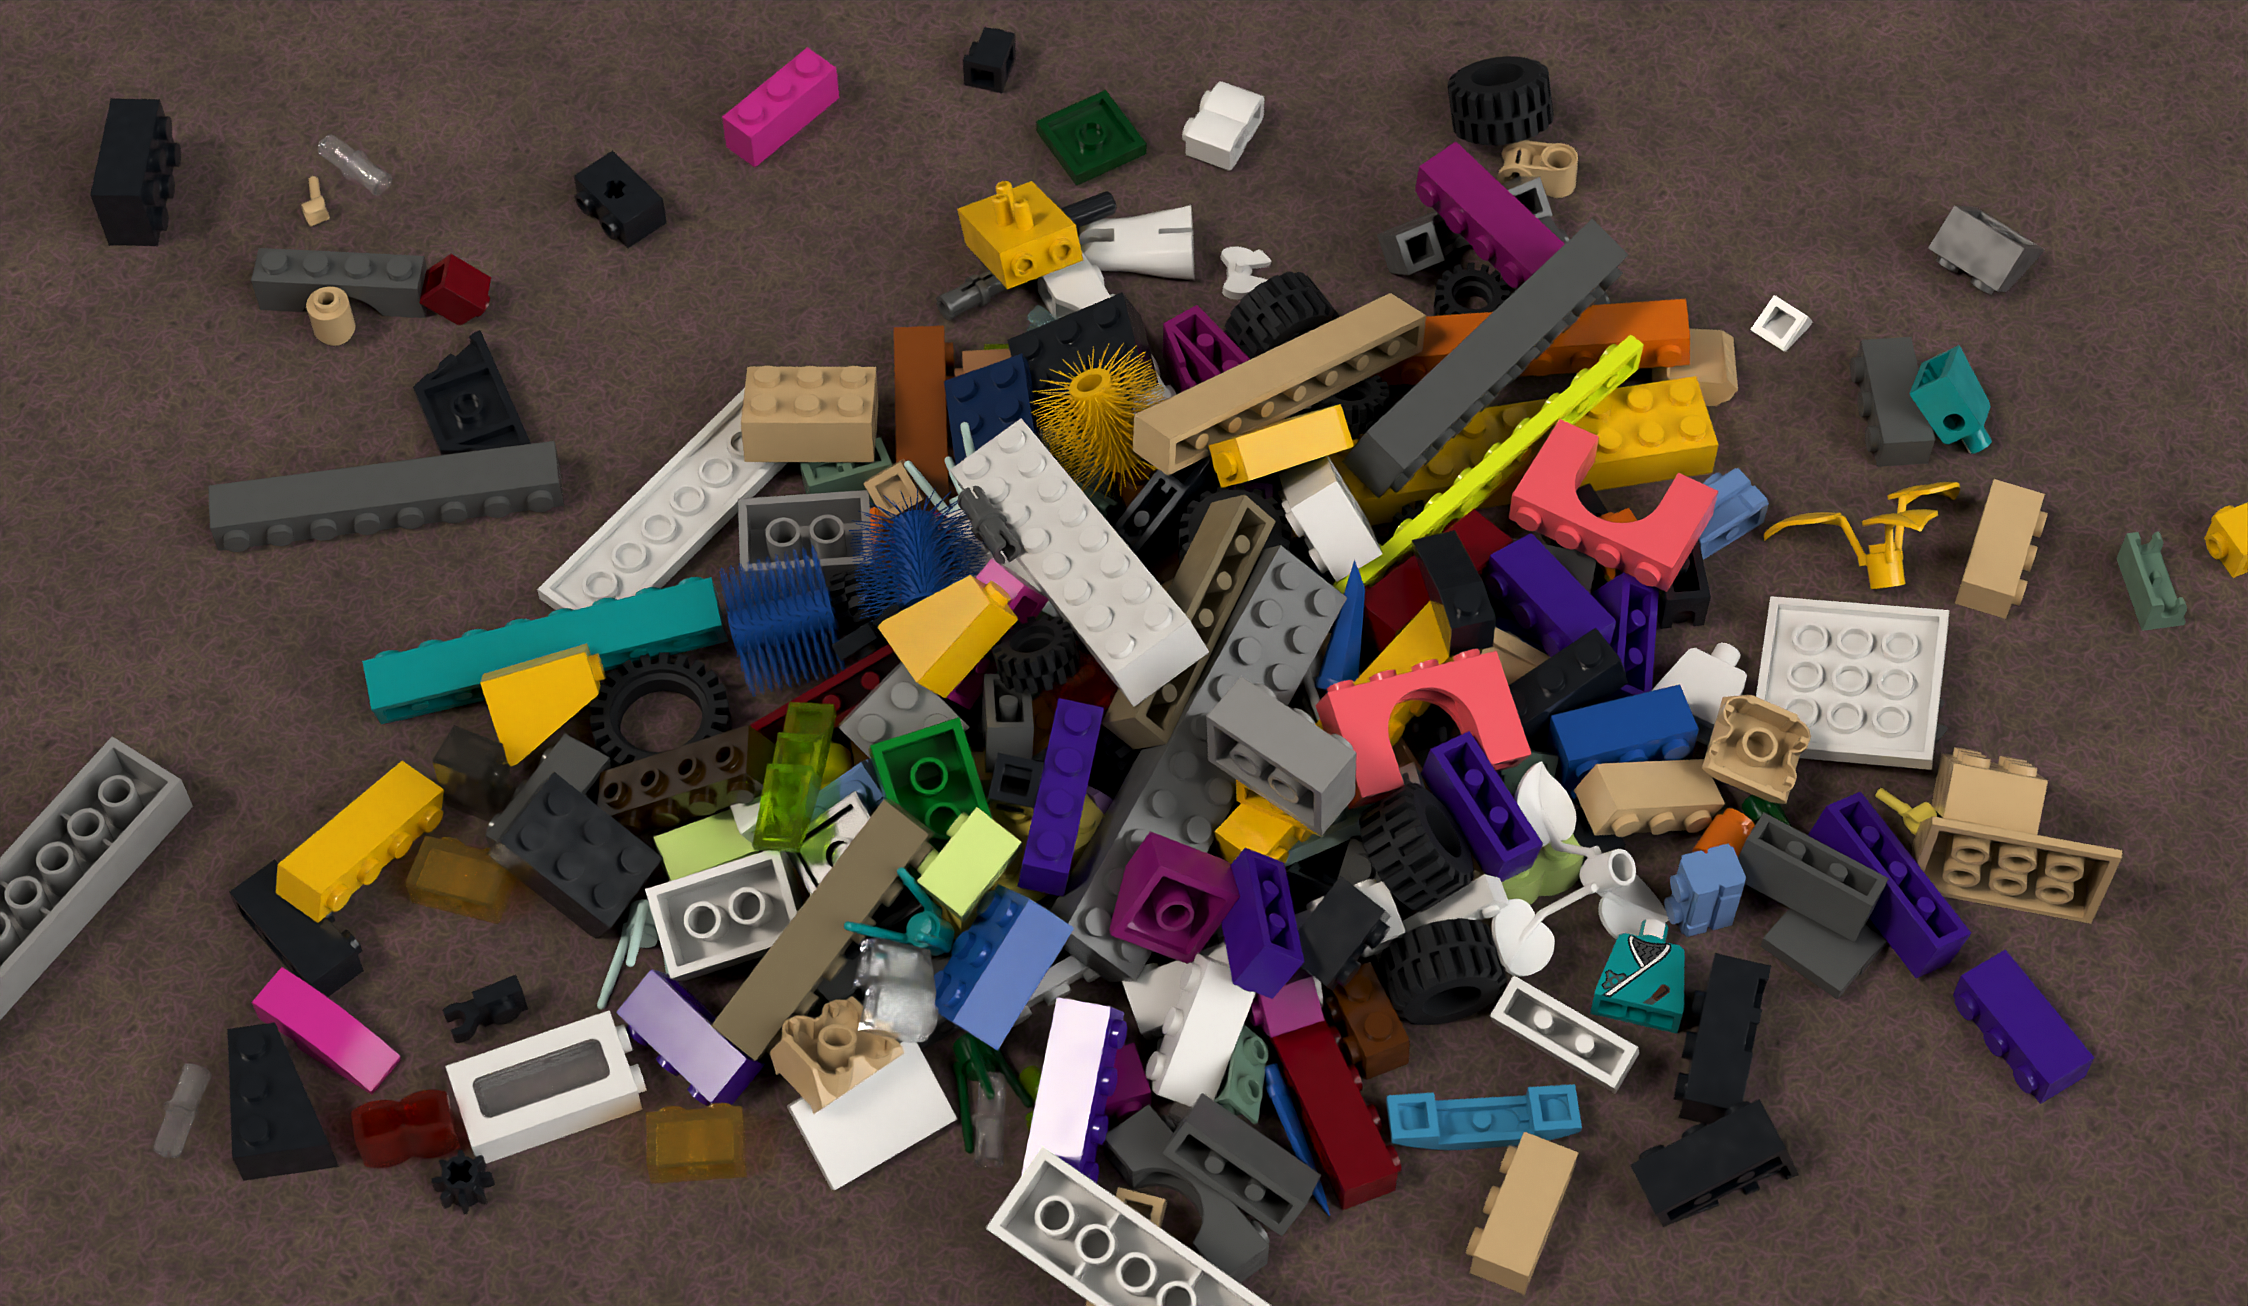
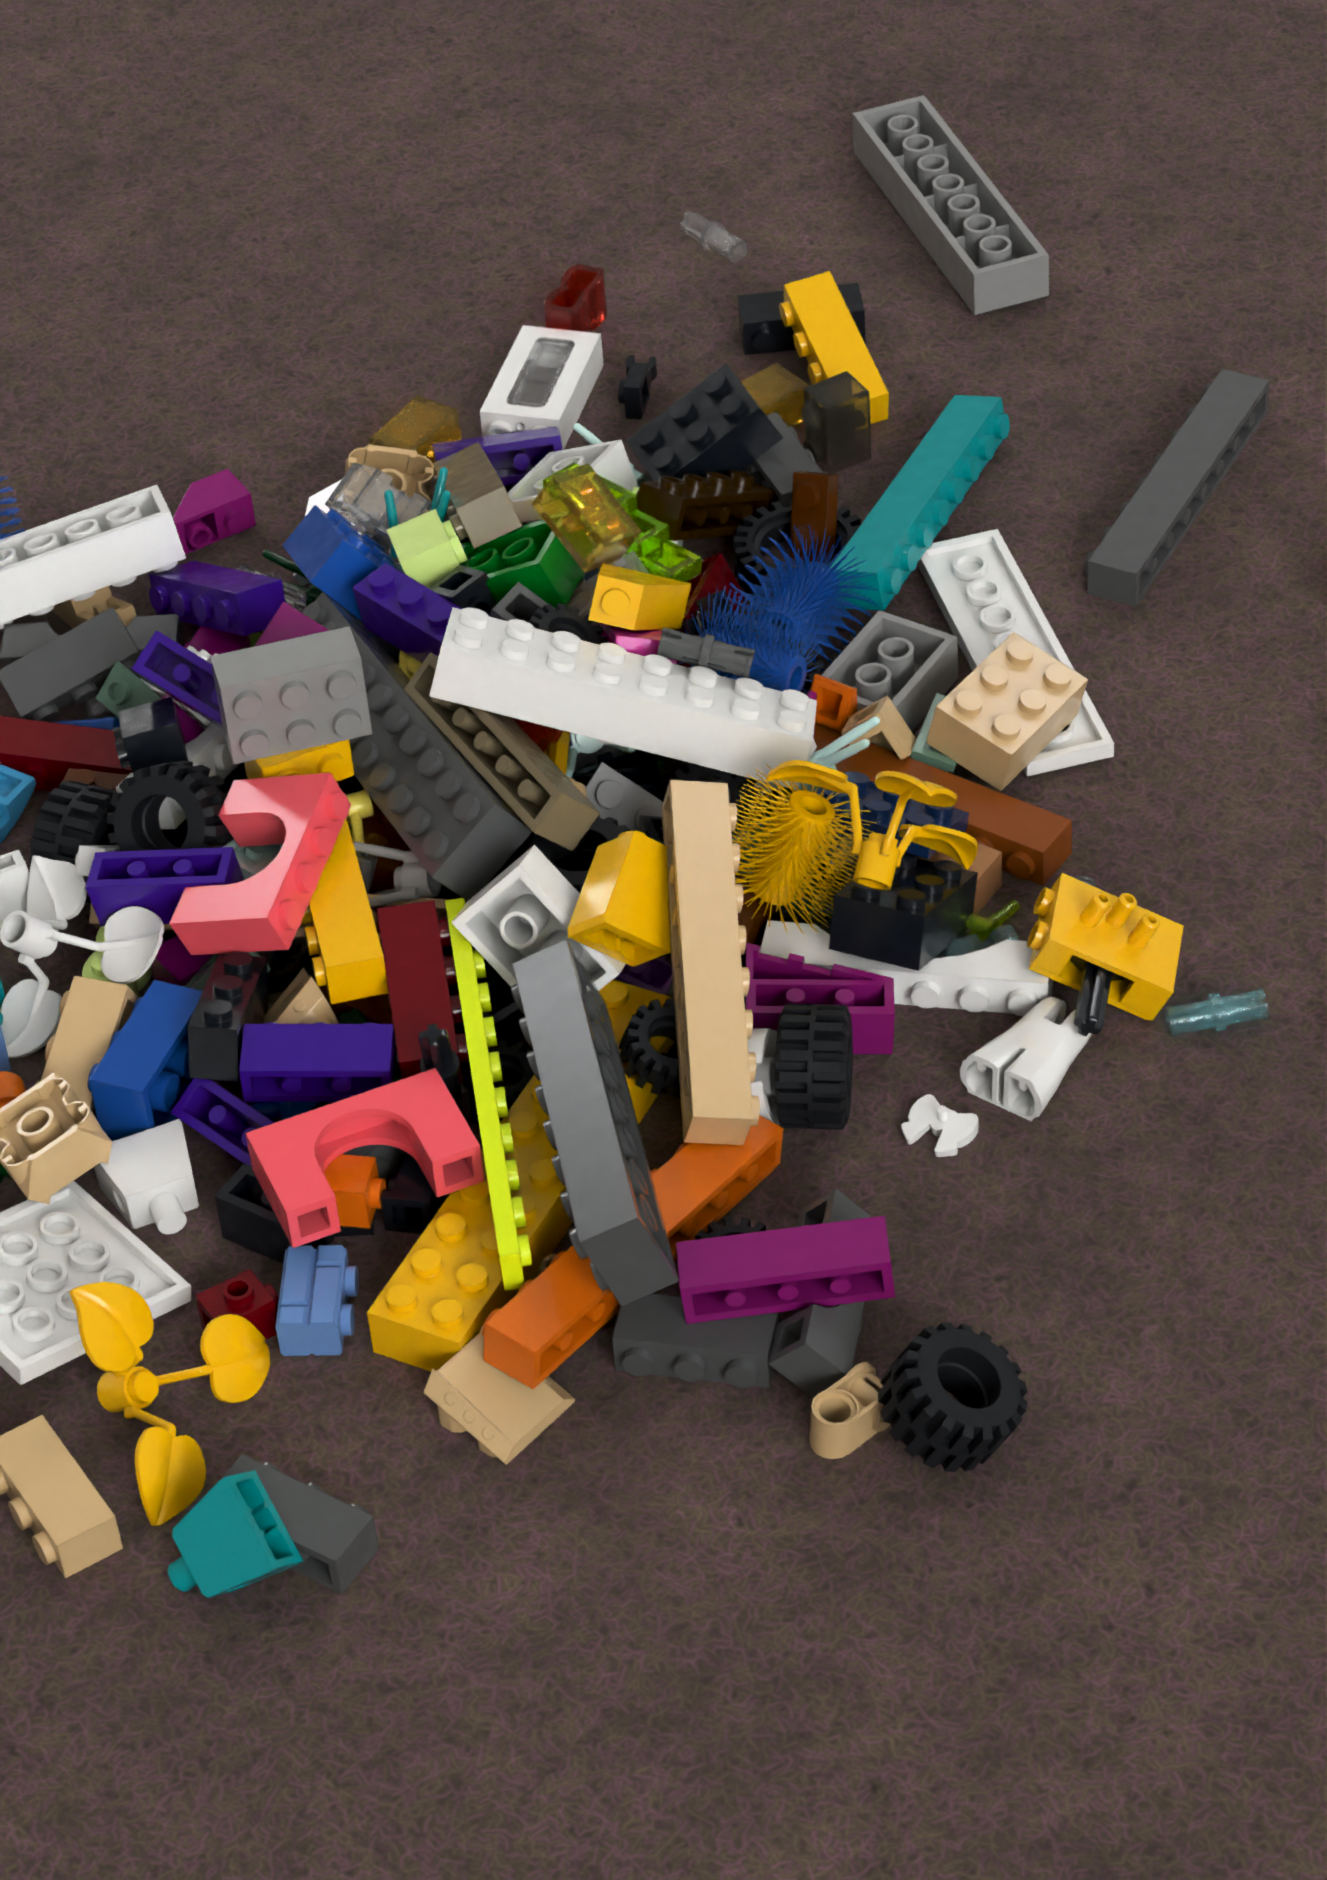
camera: 130 degrees right, 15 degrees down
black wedge [227,1022,339,1181] -> none
dark pink slope [252,967,401,1095] -> none
black wing [413,330,531,455] -> none
black gear [431,1150,495,1214] -> none
yellow slope [480,644,606,767] -> none
dark green plate [1036,90,1146,186] -> none
white brick [1182,81,1264,171] -> none
blue bar [1315,559,1365,694] -> none
black slope [1411,530,1496,657] -> none
white slope [1750,295,1813,352] -> none
flat silver slope [1928,205,2045,294] -> none
none -> magenta slope [173,468,256,554]
none -> dark red brick [195,1269,279,1340]
none -> black axle [418,1024,462,1103]
none -> clear yellow brick [532,463,642,573]
none -> yellow plant [765,760,978,891]
none -> reddish brown plate [790,471,838,562]
none -> clear light blue pin [1165,988,1269,1037]

